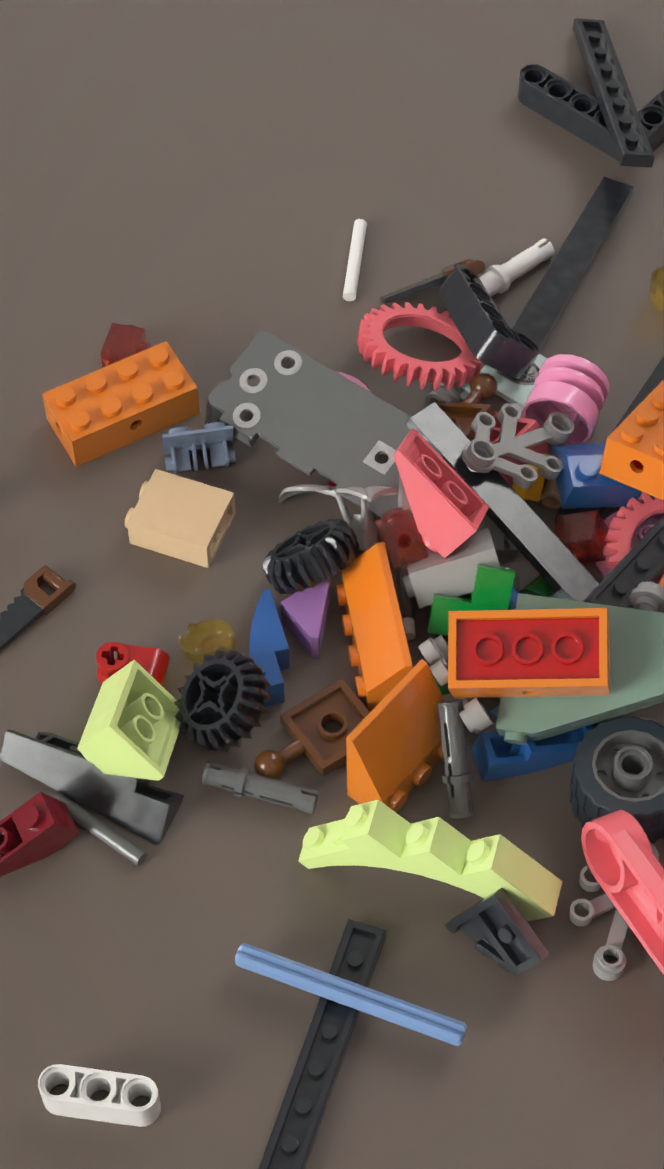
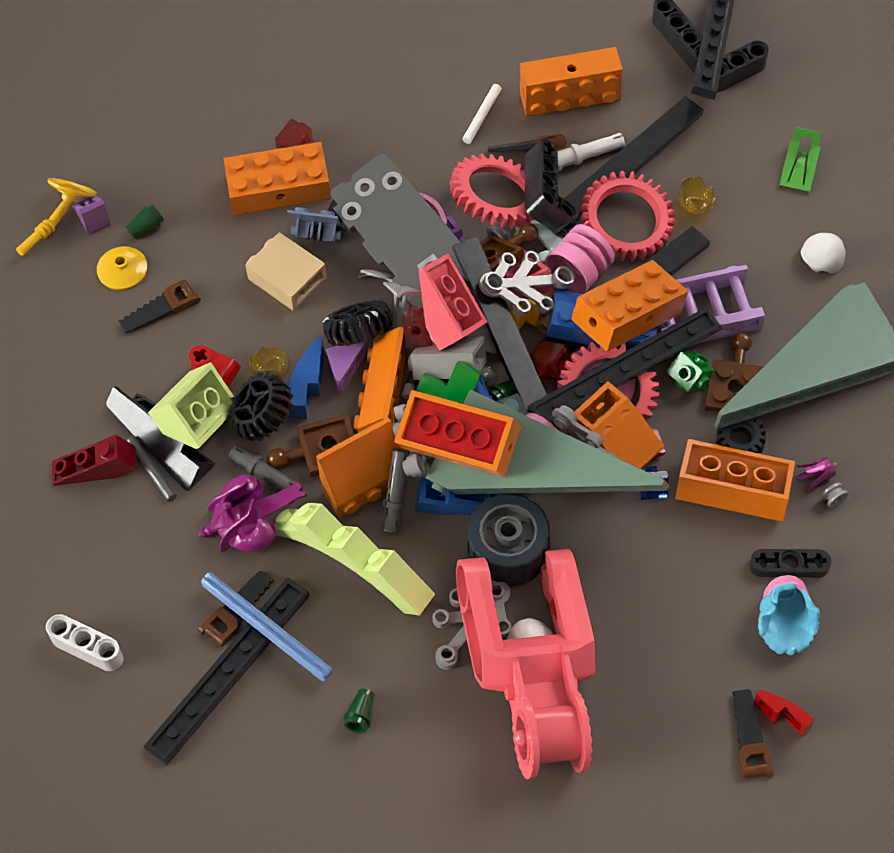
camera: 20 degrees right, 5 degrees up
black wing [445,888,550,977] -> none
none -> piece [198,571,274,647]
none -> magenta hair [199,475,307,553]
none -> dark green cone [343,688,374,733]
none -> orange brick [520,47,623,117]
none -> coral piece [579,171,675,262]

